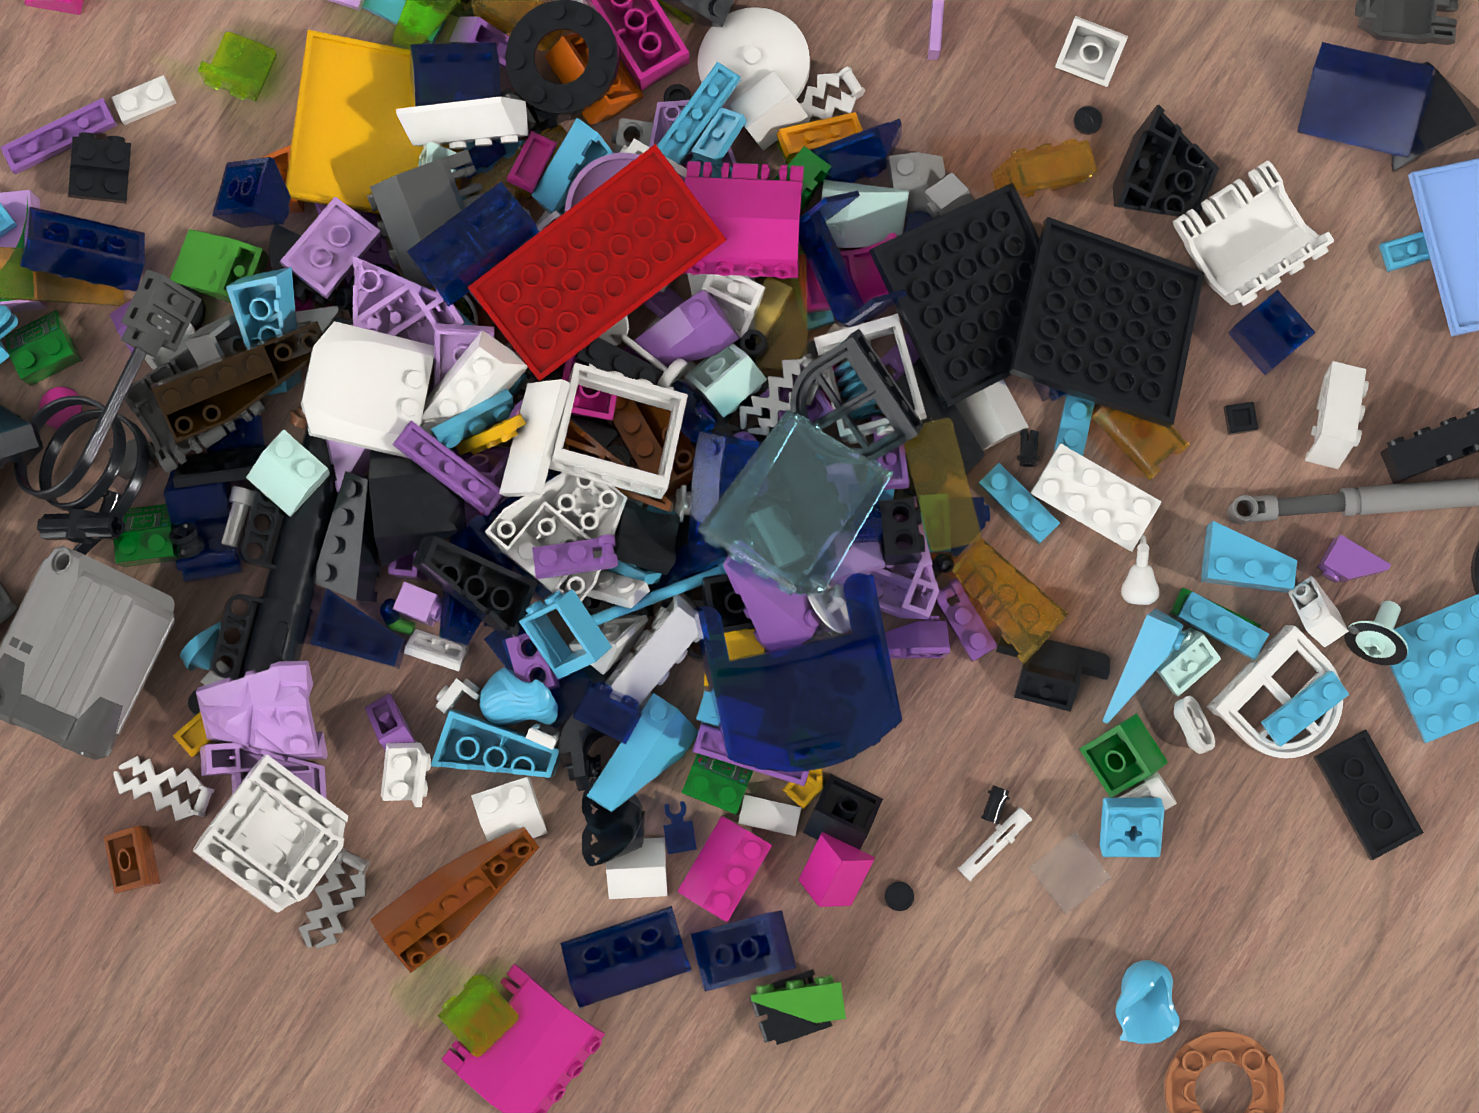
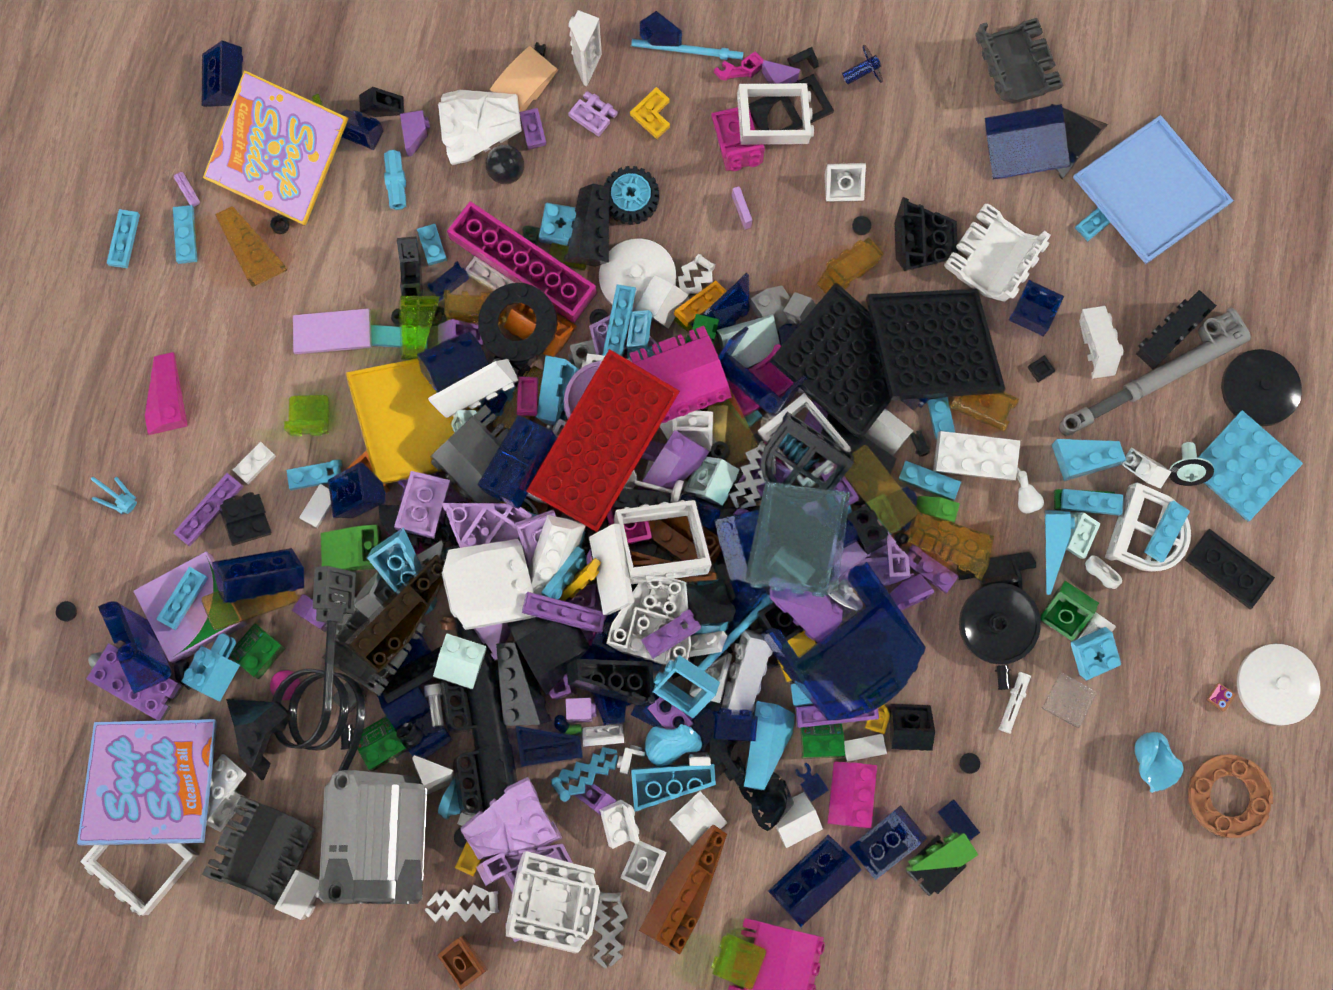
camera: 25 degrees left, 5 degrees down
black piece [37,509,125,544] -> none
white plate [674,485,693,522] -> none
dark pink slope [799,832,875,907] -> none
medium lavender slope [1317,535,1391,583] -> none
none -> medium azure plate [286,460,345,490]
none -> white tile [299,484,338,529]
none -> white slope [412,755,454,794]
none -> medium azure piece [551,747,618,802]
none -> white slope [621,841,667,892]
none -> bright green slope [913,496,960,527]
none -> clear blue tile [937,799,980,841]
none -> black dish [959,583,1041,665]
none -> tile [1206,683,1236,712]
none -> white dish [1237,644,1320,726]

